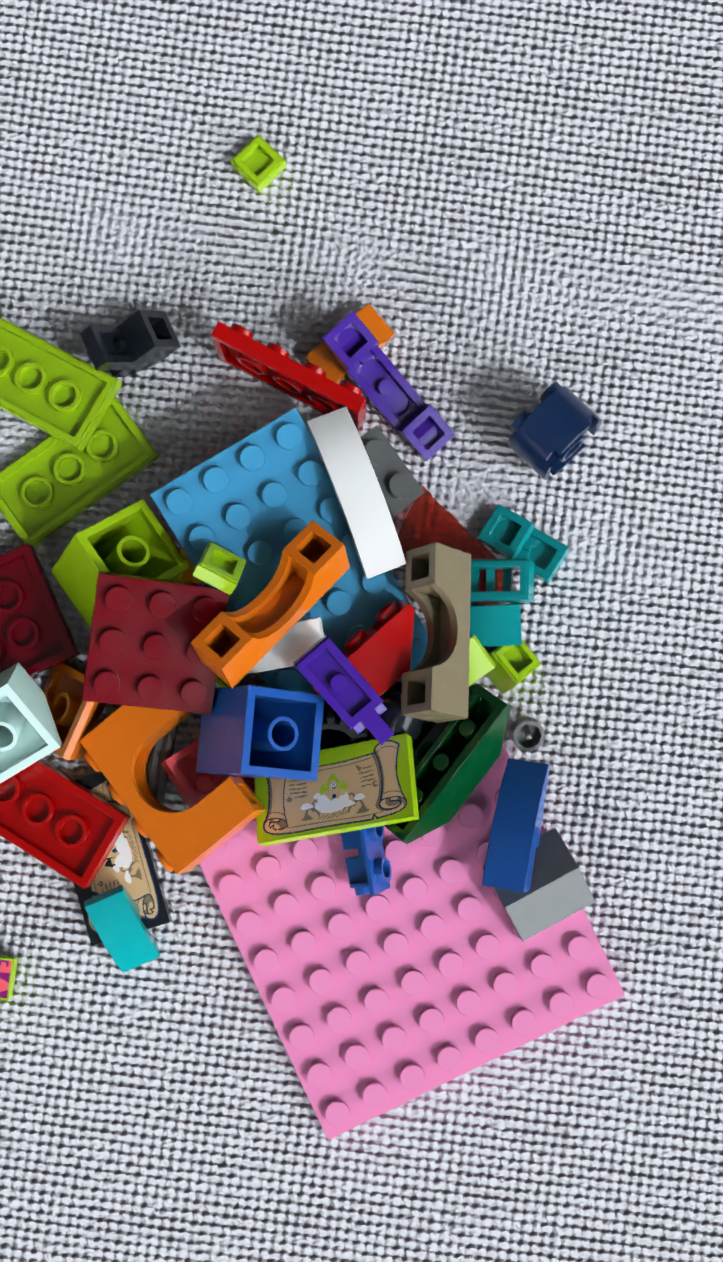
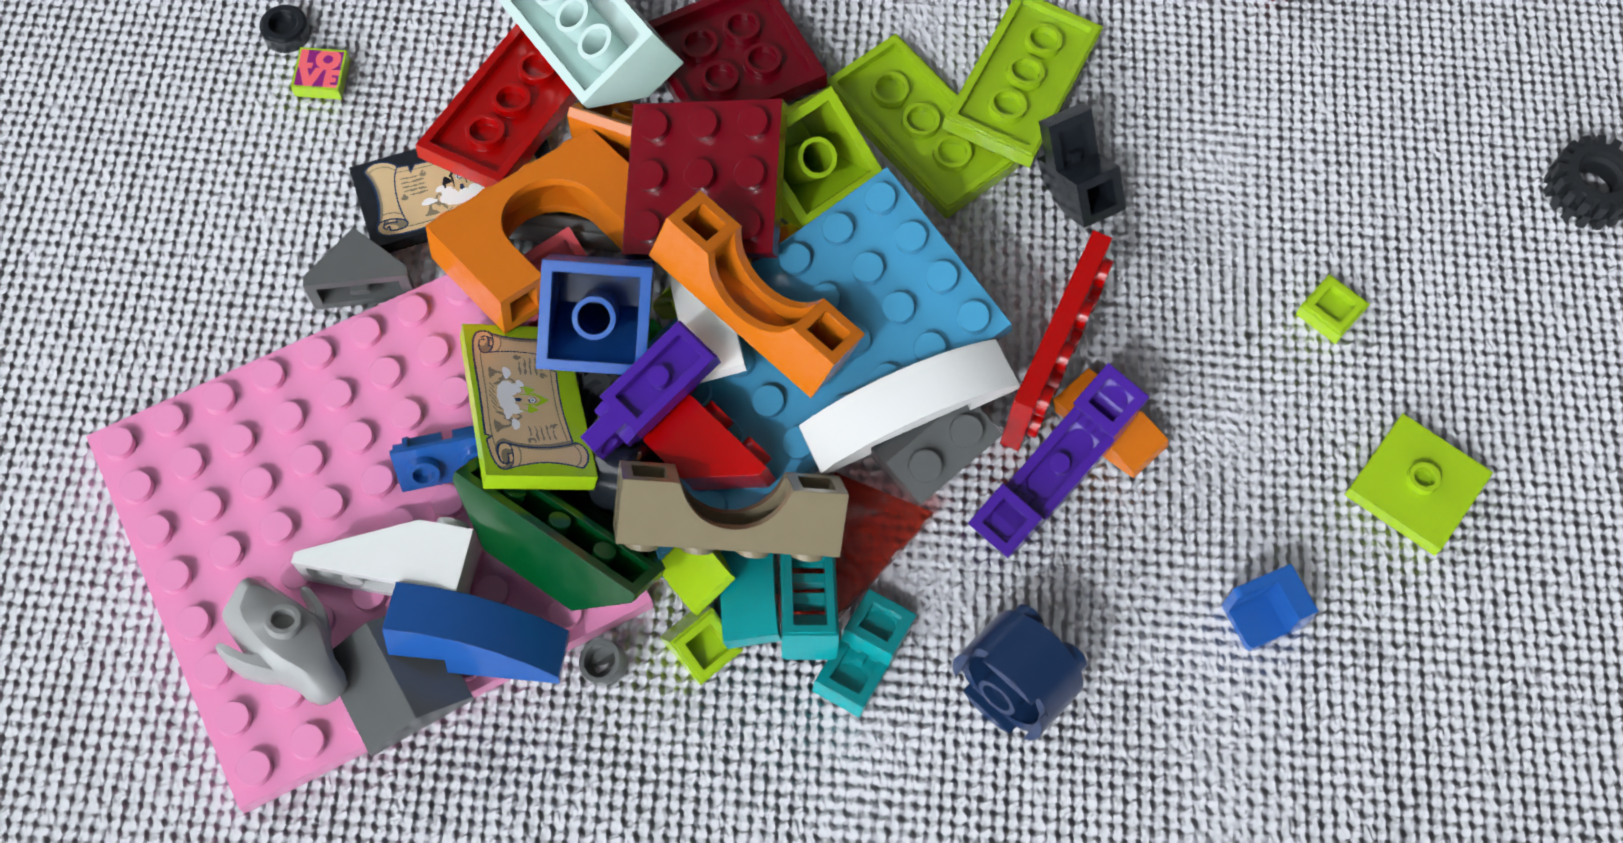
camera: 80 degrees right, 20 degrees down
teal slope [84,885,160,973] -> none
lime tile [192,541,247,595] -> none
none -> light grey animal [215,577,348,706]
none -> white slope [291,517,482,596]
none -> dark grey slope [303,227,415,310]
none -> blue panel [1221,563,1319,651]
none -> lime plate [1344,413,1494,556]

